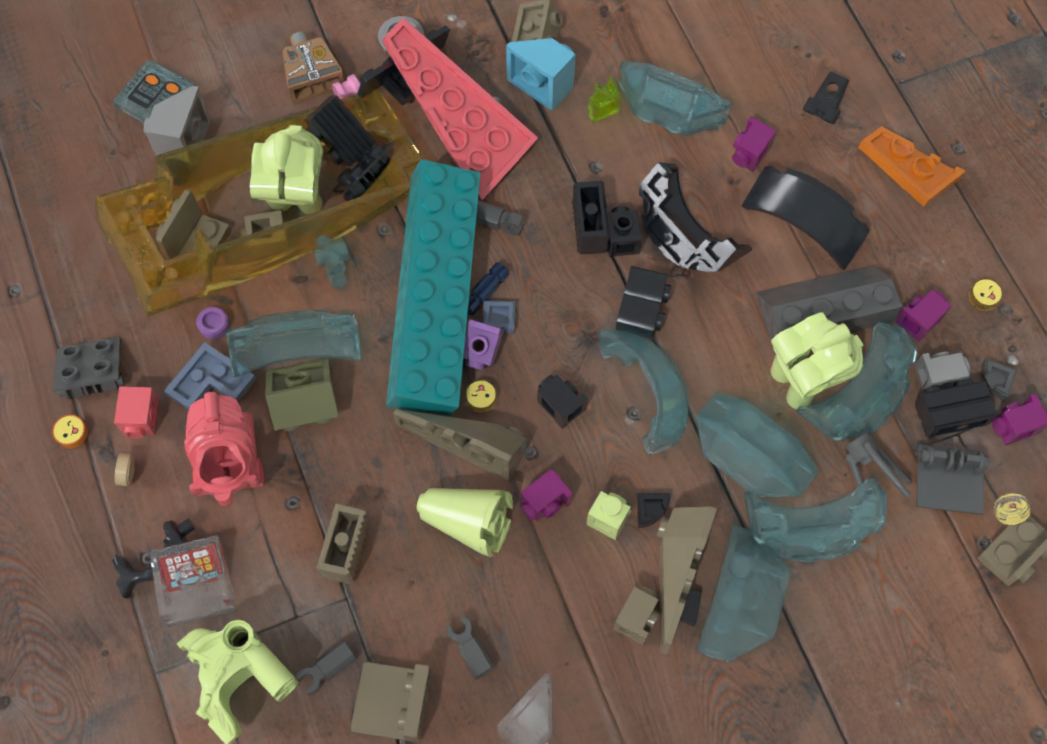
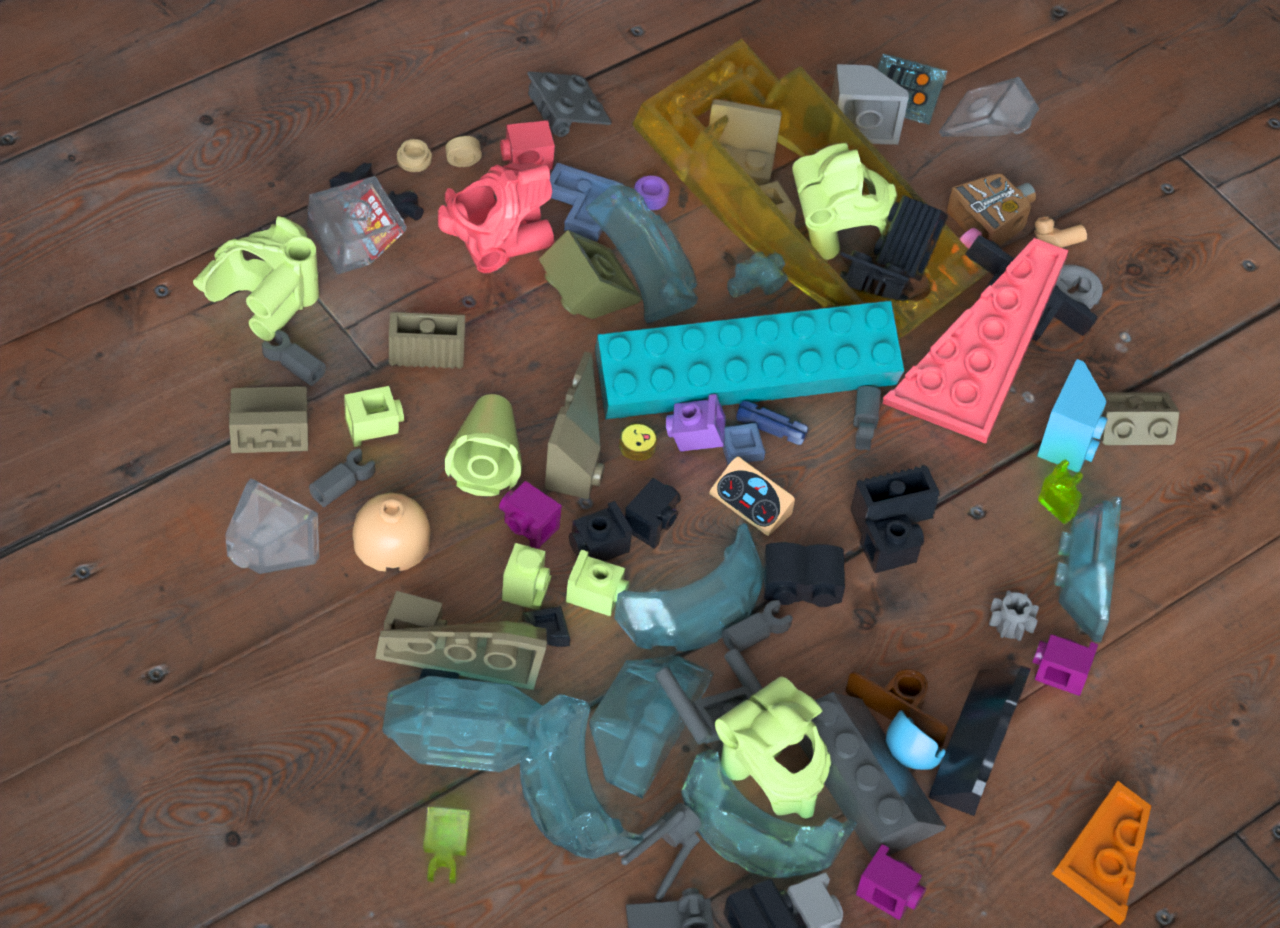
camera: 70 degrees right, 15 degrees down
light yellow tile [52,415,88,449] -> none
black windscreen [639,162,752,272] -> none
black plate [803,72,849,125] -> none
none -> yellowish green brick [344,386,404,447]
none -> light nougat cylinder [352,492,431,572]
none -> tan plate [397,139,432,172]
none -> clear neon green plate [423,807,471,884]
none -> yellowish green brick [566,550,629,616]
none -> black brick [569,501,632,562]
none -> dark grey plate [655,648,763,744]
none -> slope [709,456,795,536]
none -> dark grey bar [722,600,793,652]
none -> reddish brown piece [845,669,948,748]
none -> medium azure hair [886,710,946,770]
none -> clear slope [938,77,1040,137]
none -> light grey gear [989,590,1039,641]
none -> light nougat arm [1034,217,1087,248]

